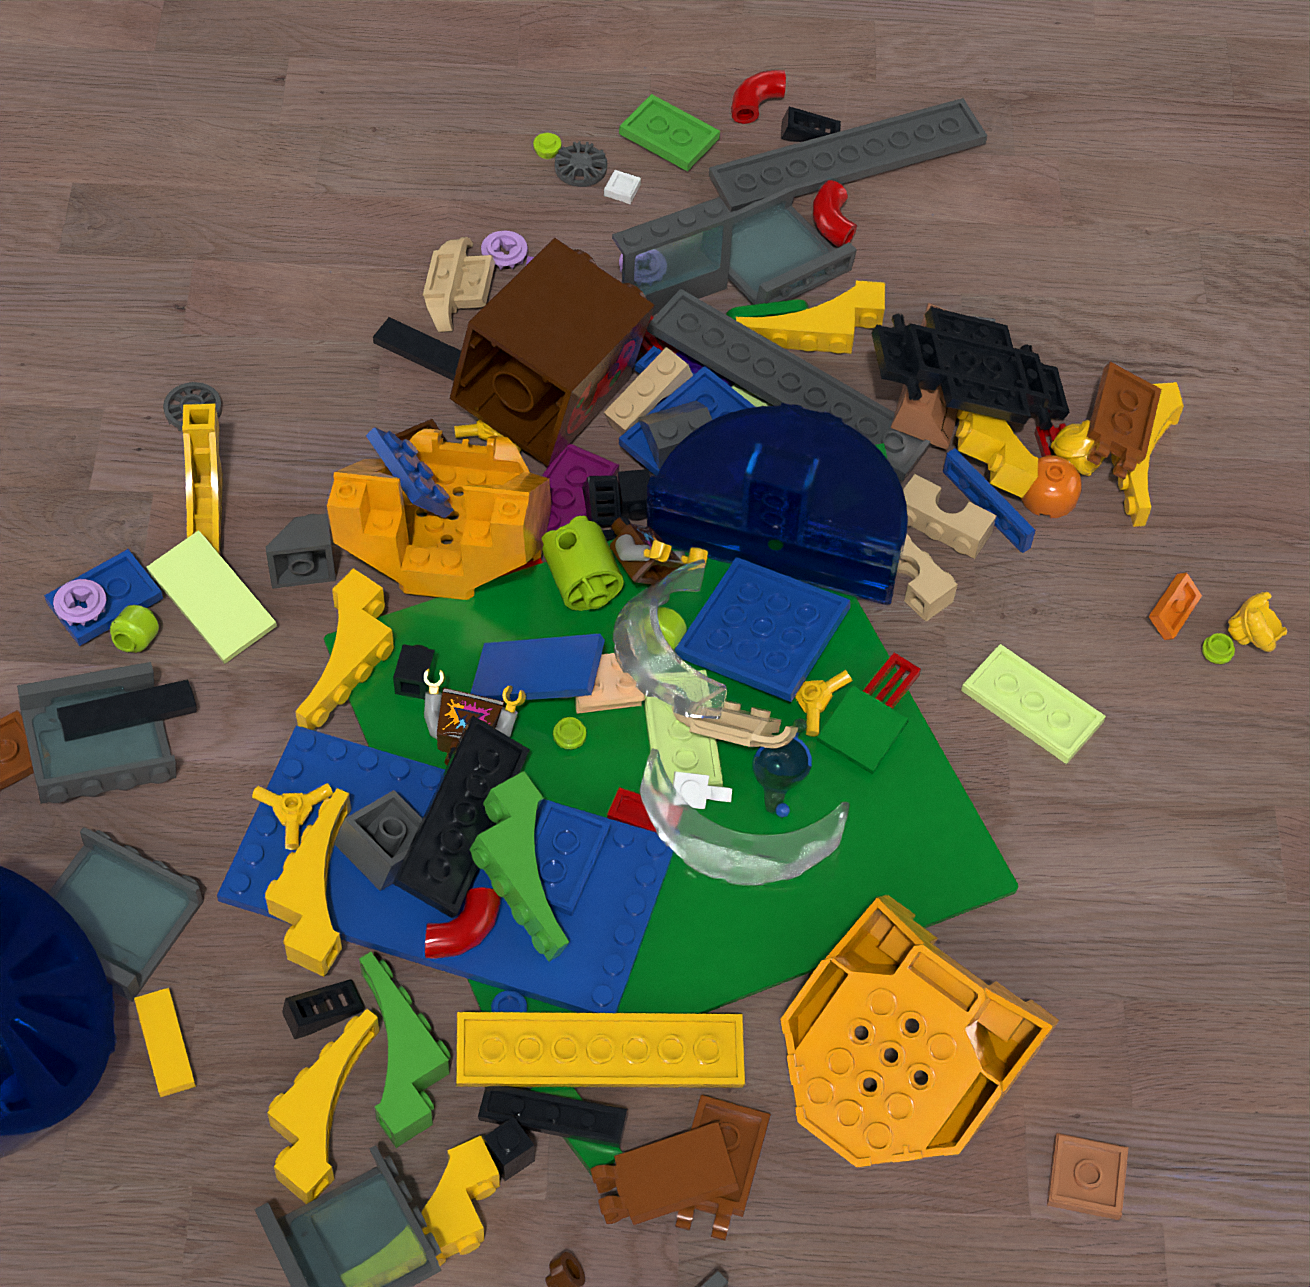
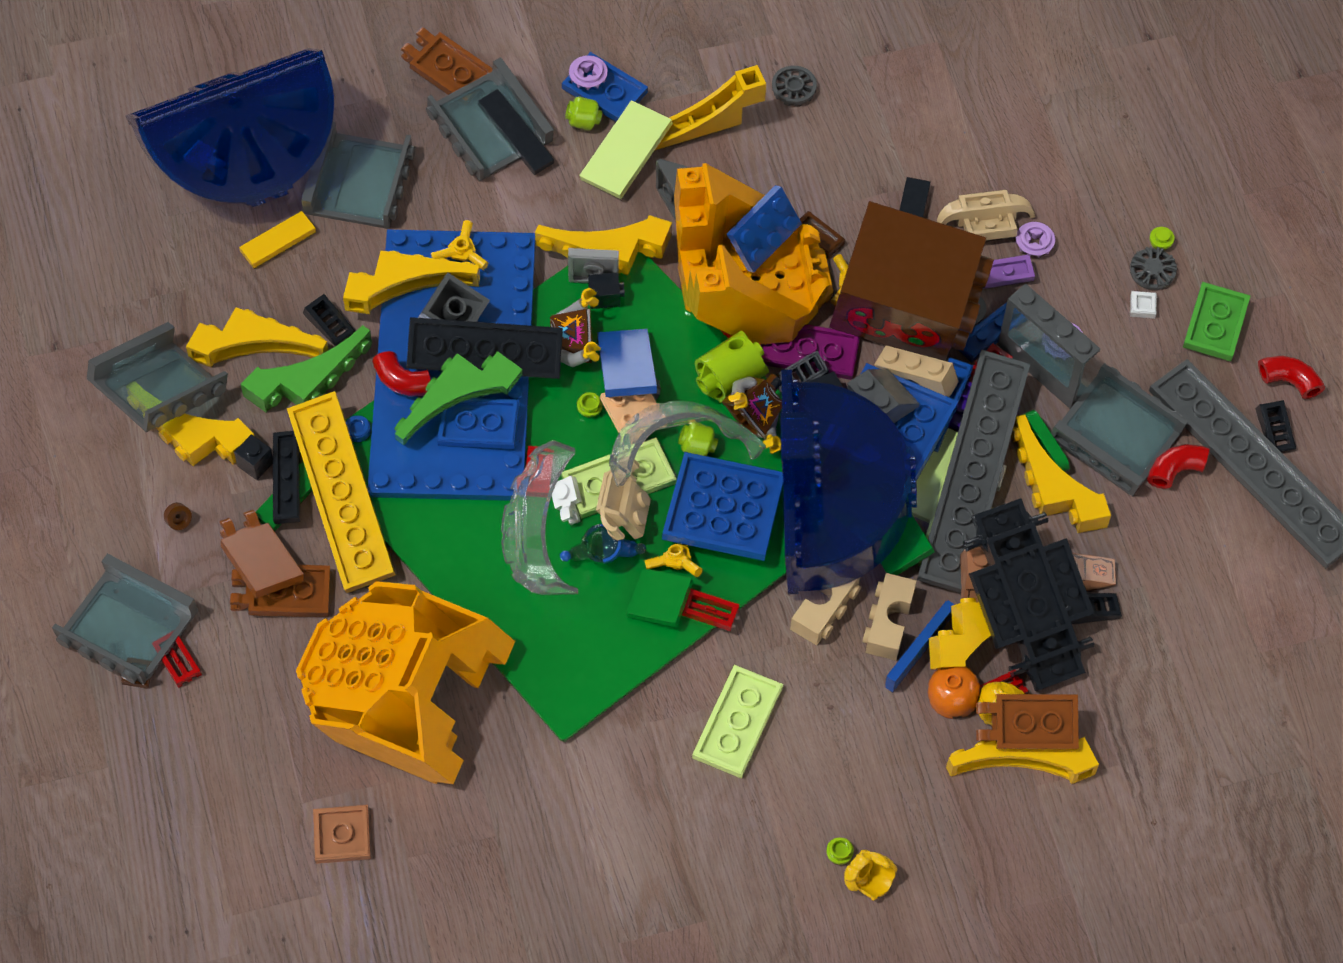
camera: 75 degrees right, 5 degrees up
orange plate [1149,573,1202,640] -> none
none -> light grey tile [568,248,619,283]

